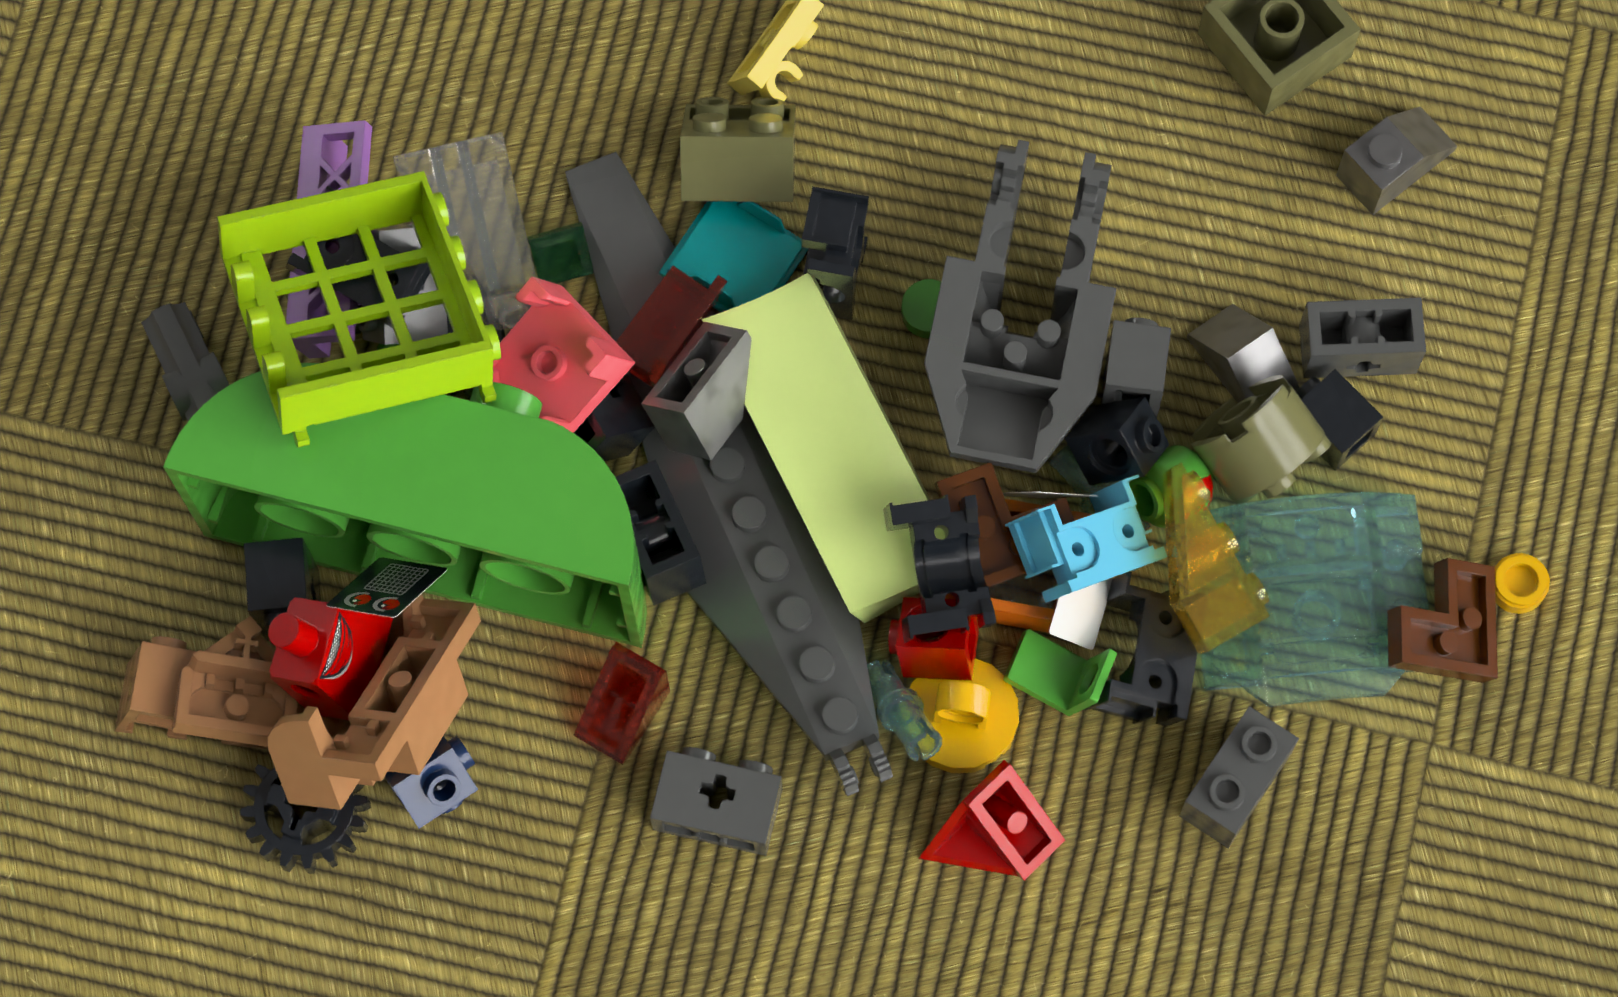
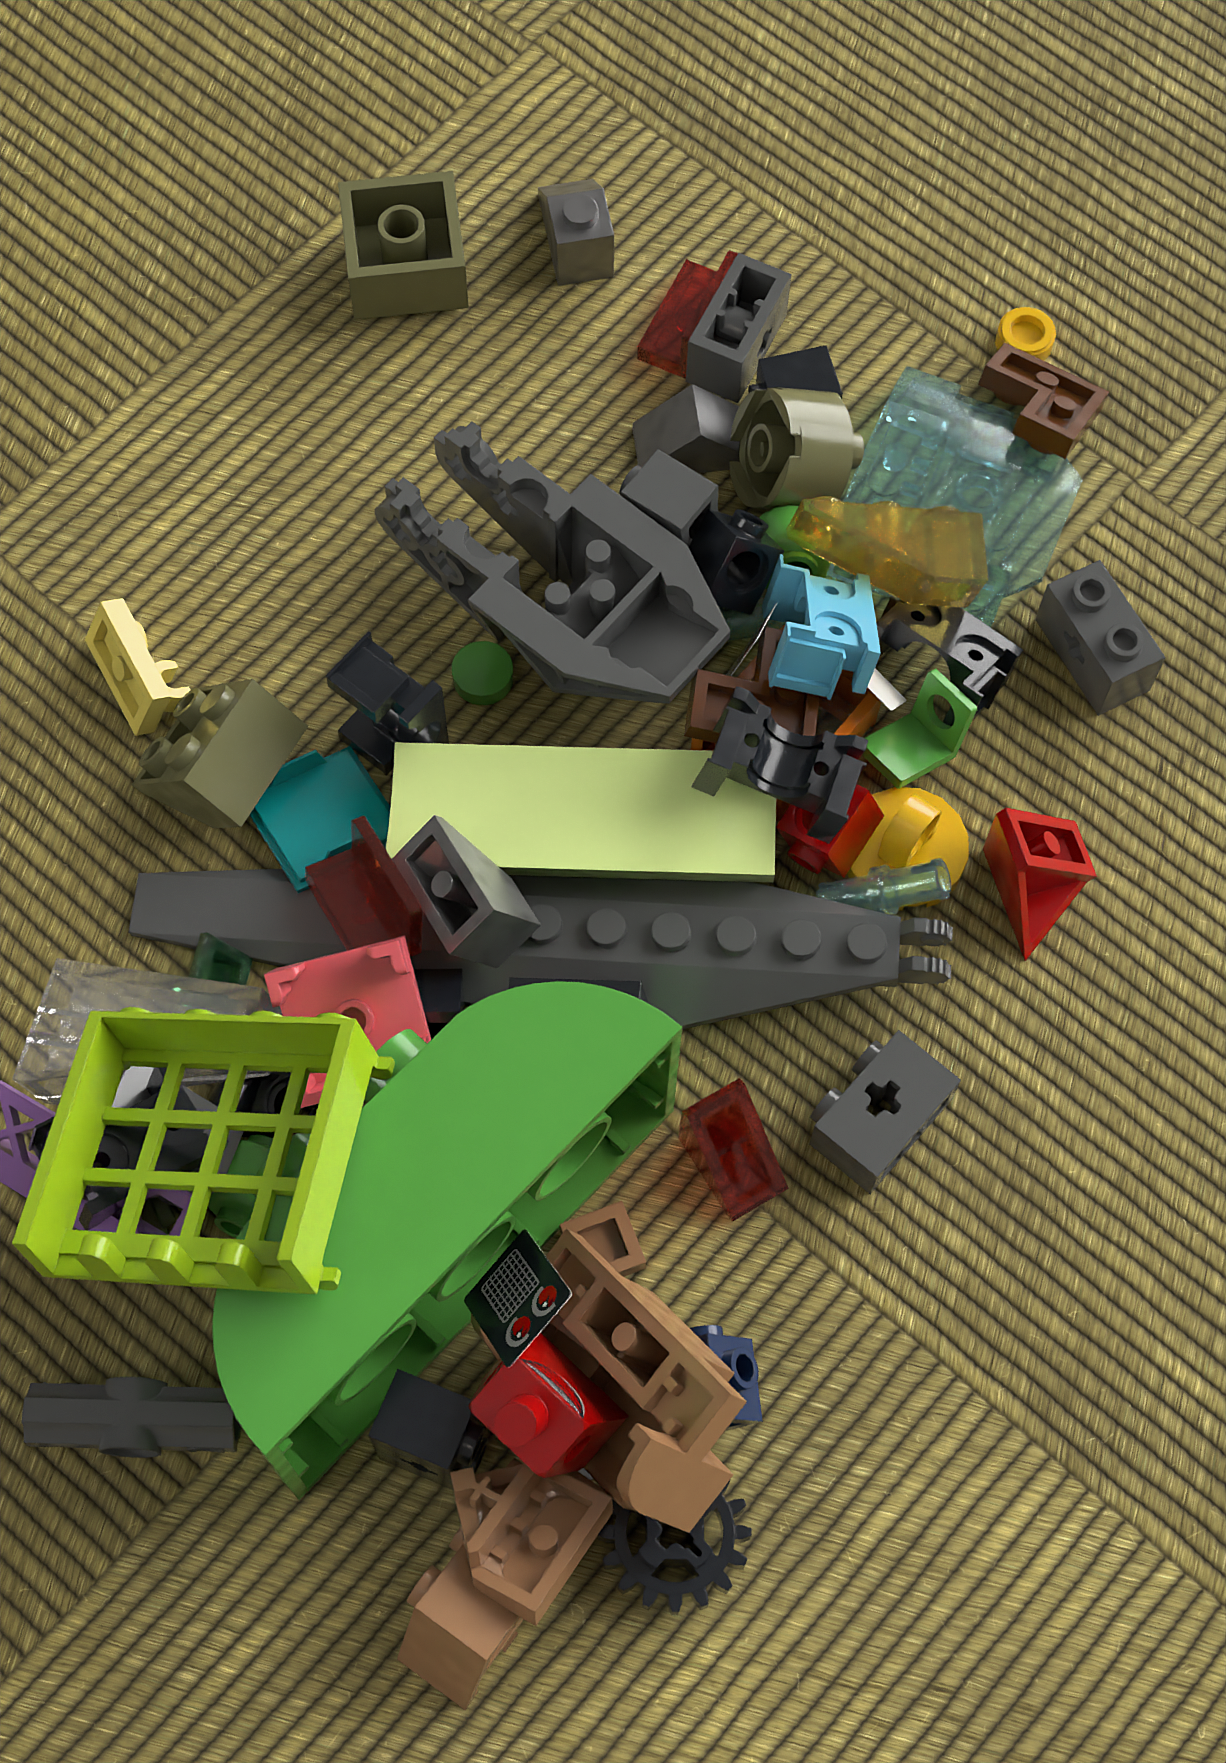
camera: 65 degrees left, 5 degrees down
none -> medium nougat tile [559,1201,646,1277]
none -> clear red panel [637,250,738,379]

